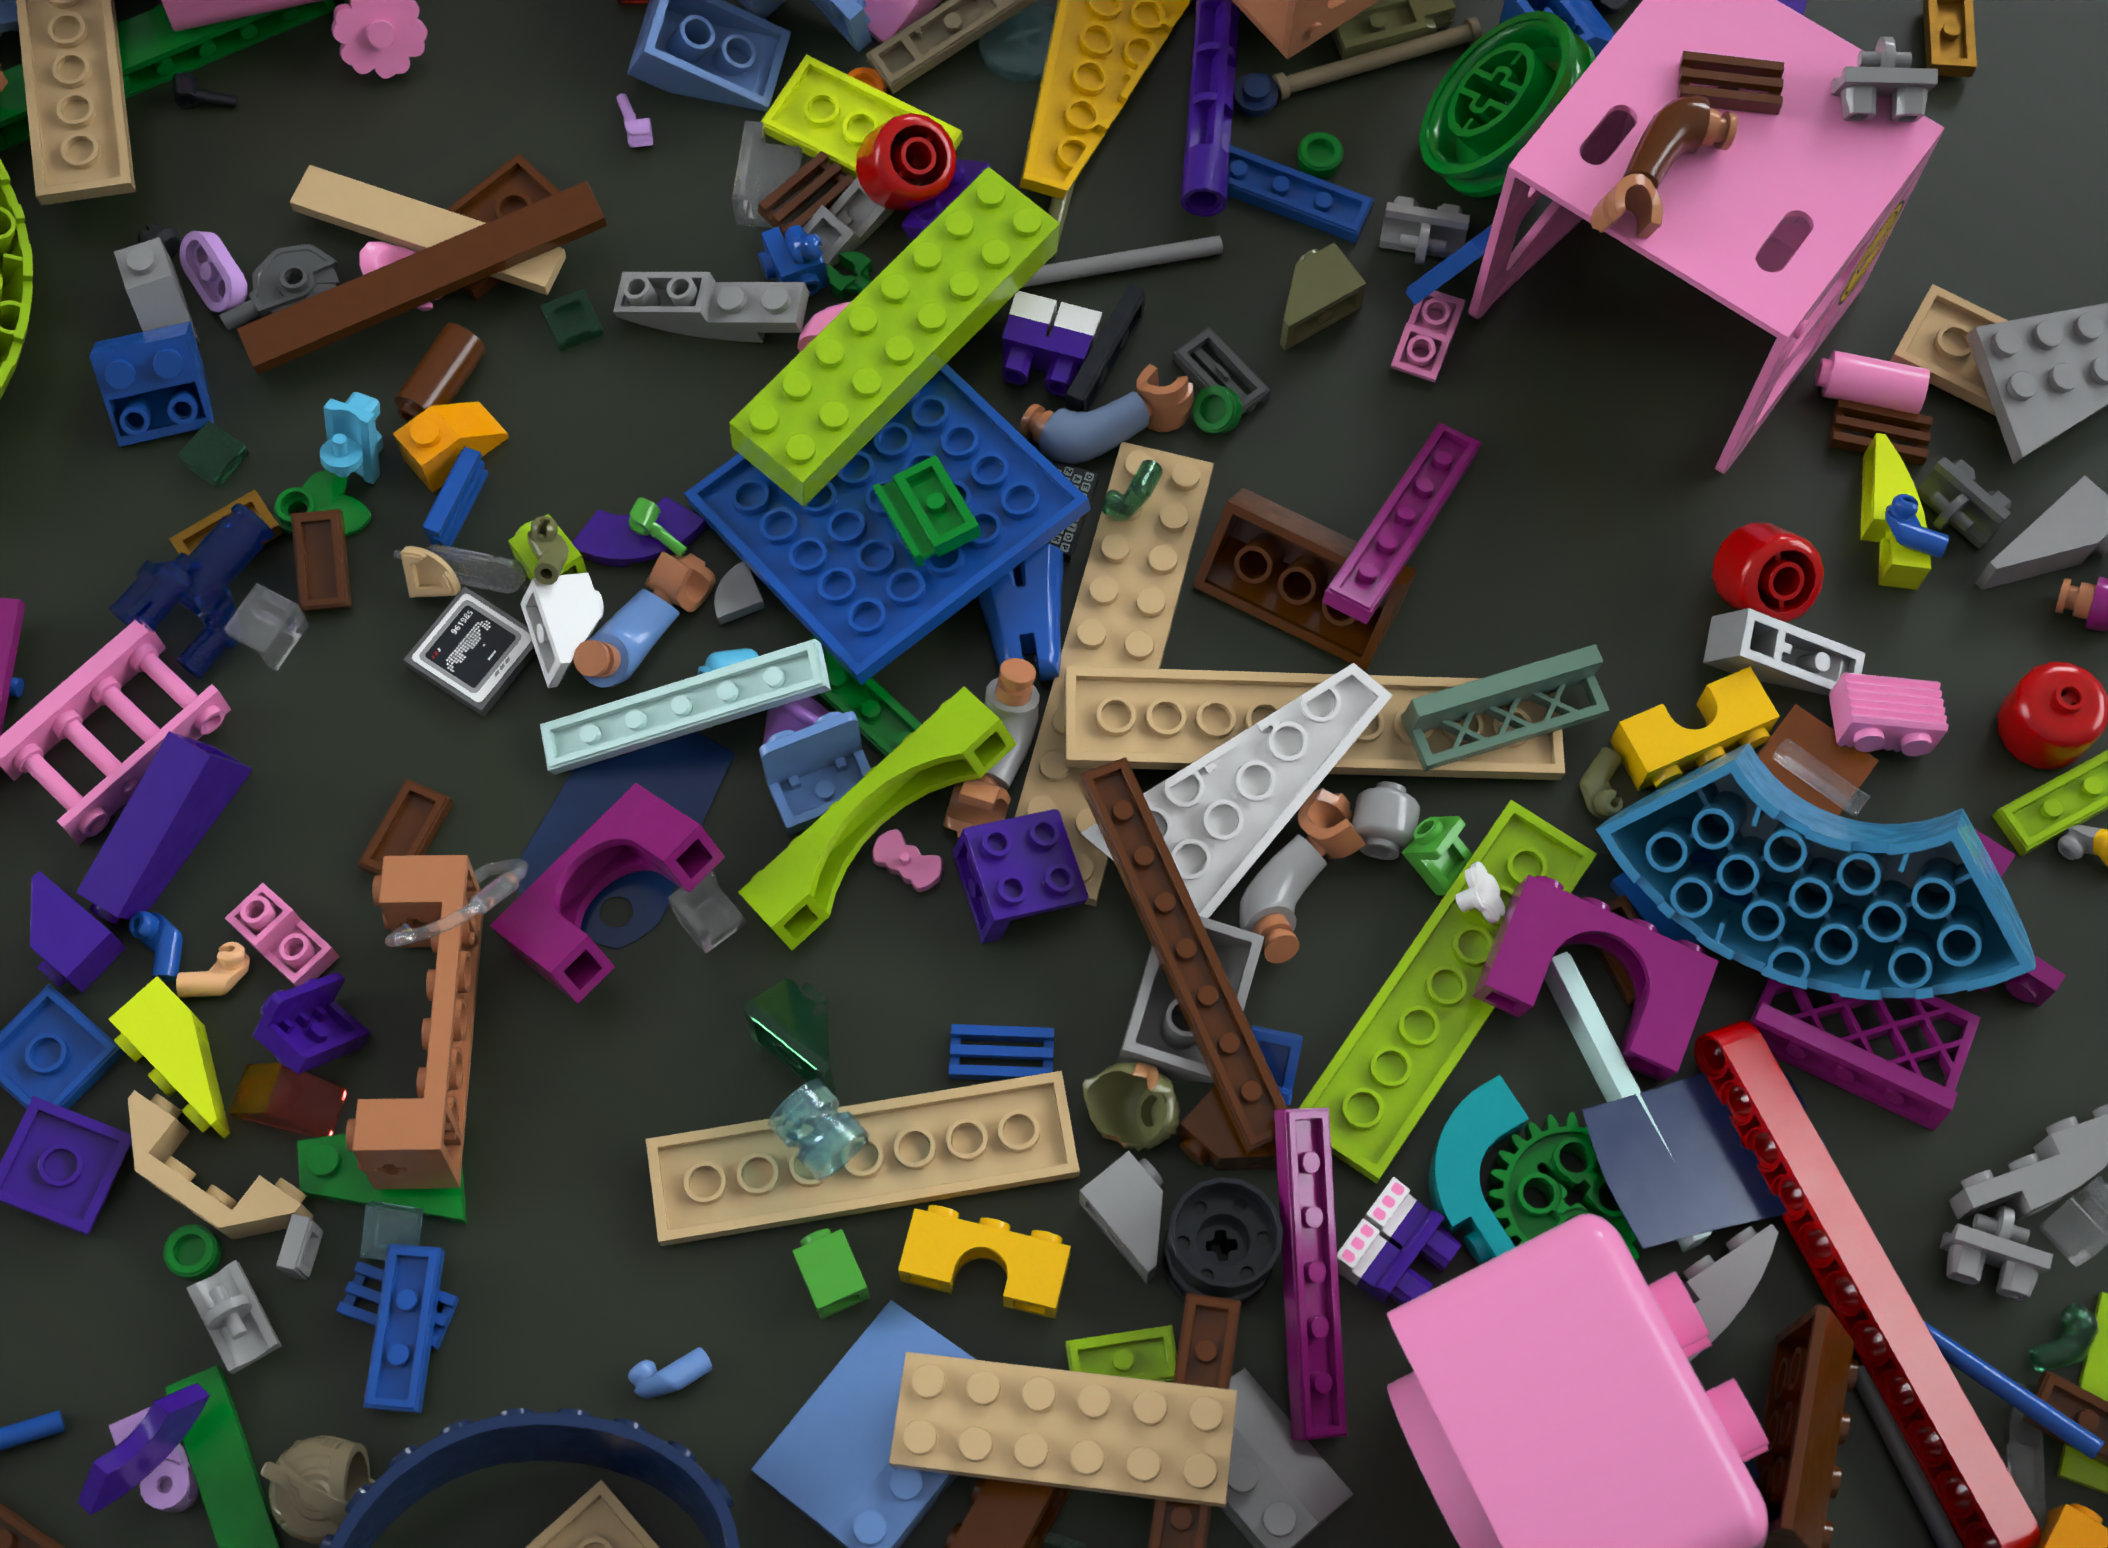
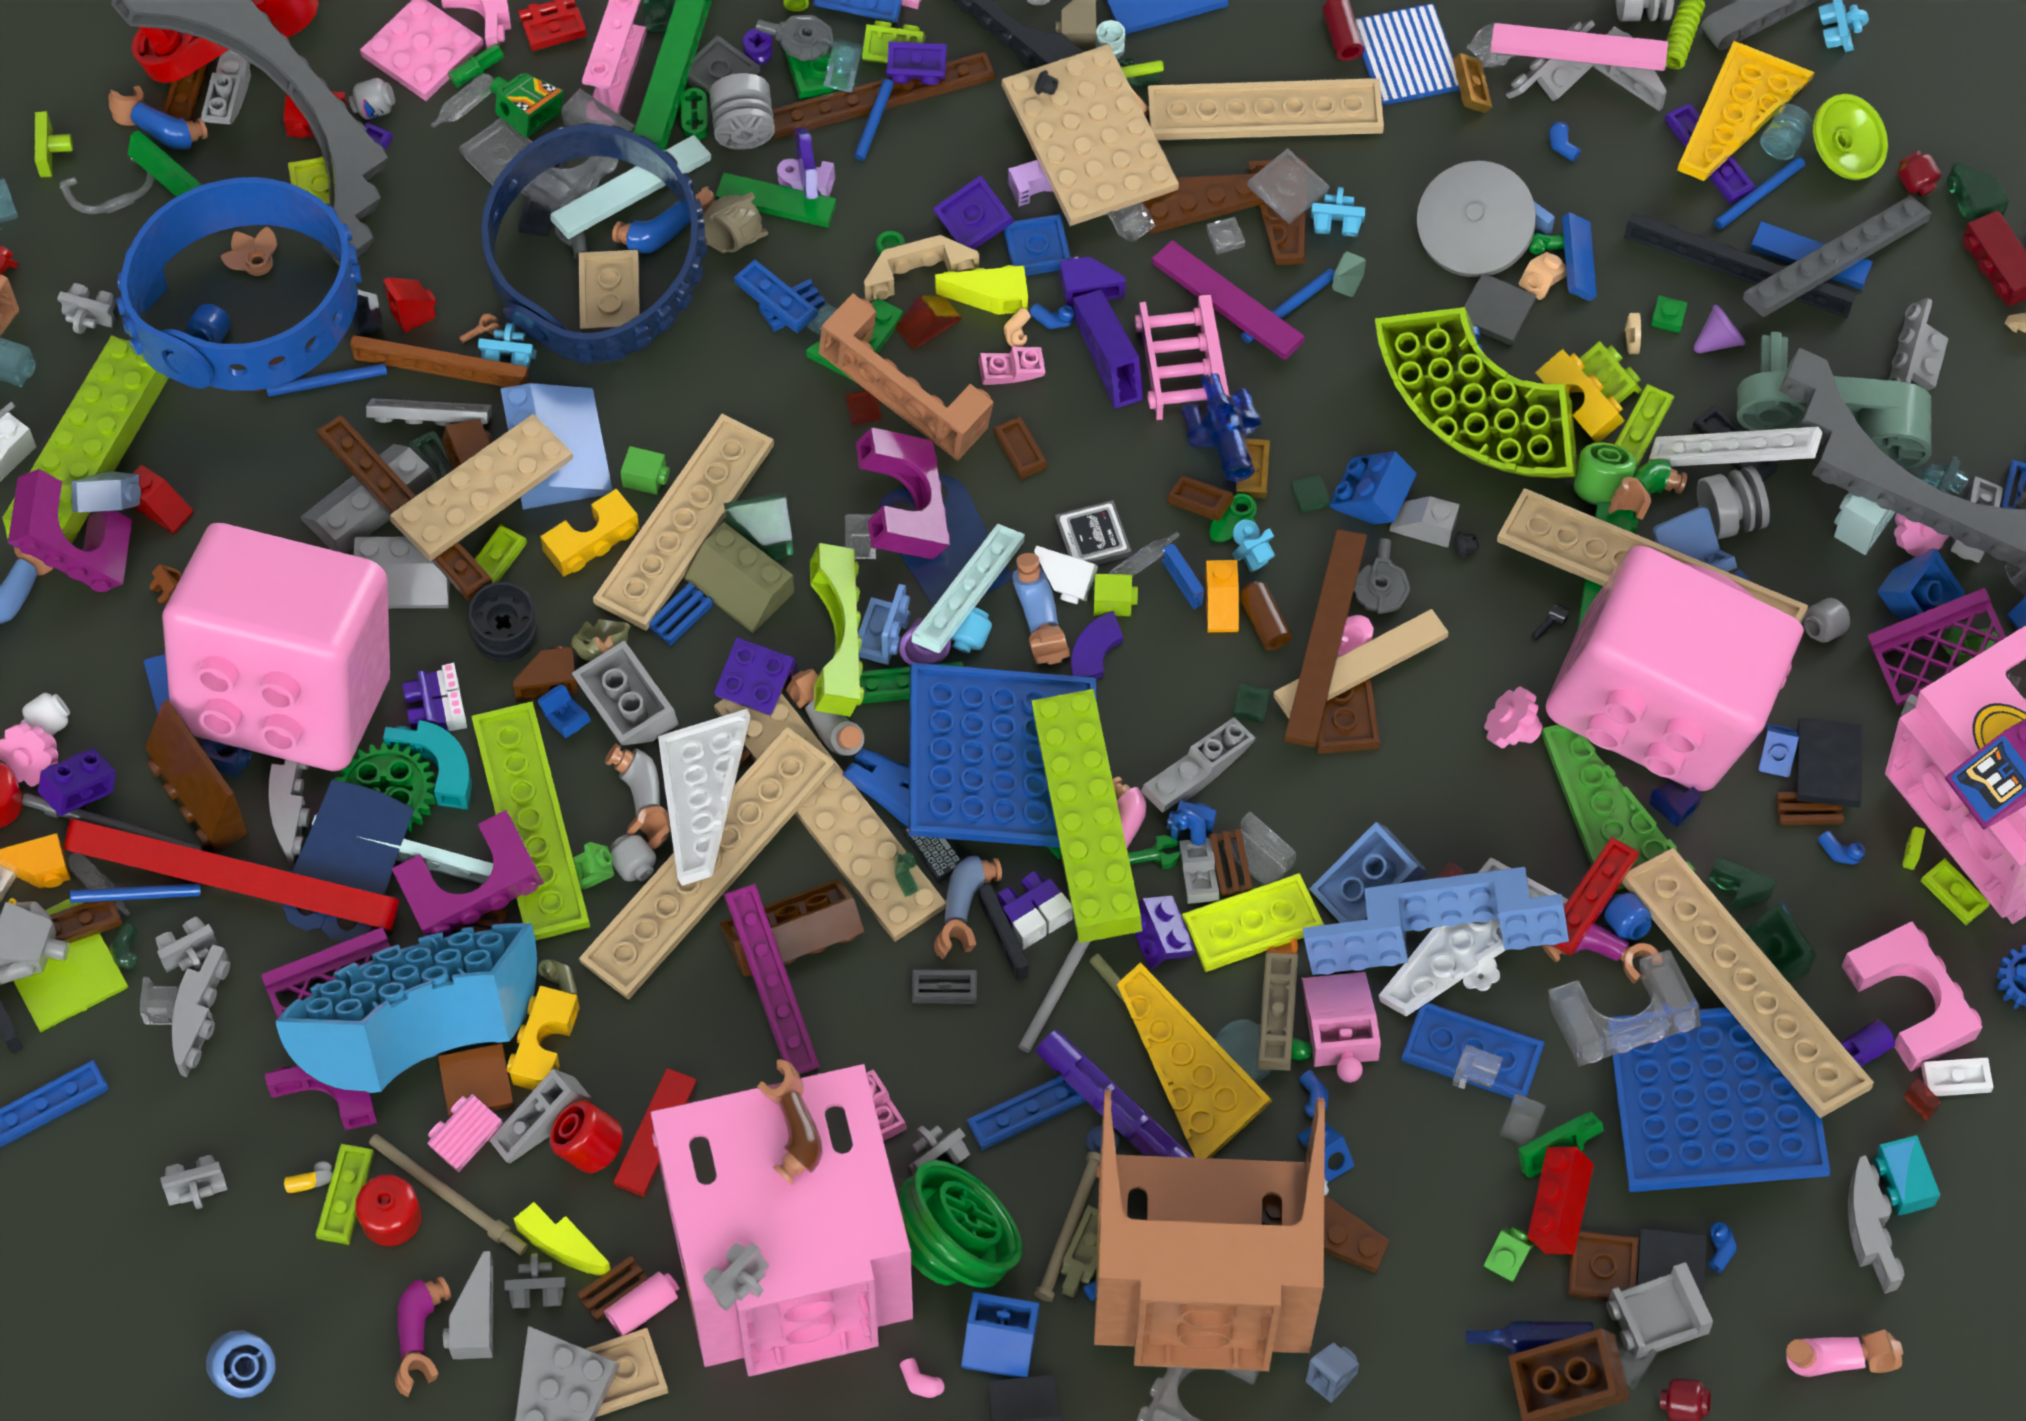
camera: 130 degrees right, 5 degrees down
lavender plate [180,231,248,312] -> none
light grey hips [186,1260,282,1374] -> none
clear panel [225,583,309,670] -> none
dark purple bracket [252,972,371,1075] -> none
light grey tile [276,1214,323,1281] -> none
clear piece [385,858,529,947] -> none
tan tile [400,546,461,598] -> none
olive arm [527,516,568,585] -> none
lavender hand [616,94,653,147] -> none
medium blue arm [628,1347,712,1399] -> none
bright green hand [629,498,687,557] -> none
light grey tile [714,562,765,625] -> none
clear light blue wheel [768,1079,869,1181] -> none
red head [856,113,957,211] -> none
bright pink piece [872,829,943,892] -> none
green plate [873,455,982,568] -> none
reddish brown tile [1077,757,1288,1154] -> none
light grey slope [1079,1151,1163,1283] -> none
green tile [1192,385,1242,434] -> none
magenta tile [1274,1108,1347,1441] -> none
olive slope [1279,242,1366,351] -> none
green tile [1297,132,1343,180] -> none
sand green fence [1402,644,1610,771] -> none
blue tile [1405,225,1520,305] -> none
white plant [1456,862,1506,924] -> none
reddish brown tile [1677,51,1784,115] -> none
clear tile [1772,738,1870,816] -> none
blue arm [1885,494,1949,559] -> none
none -> dark tan bar [369,1134,529,1256]
none -> red tile [614,1068,697,1197]
none -> olive slope [684,522,794,633]
none -> clear red tile [846,391,881,425]

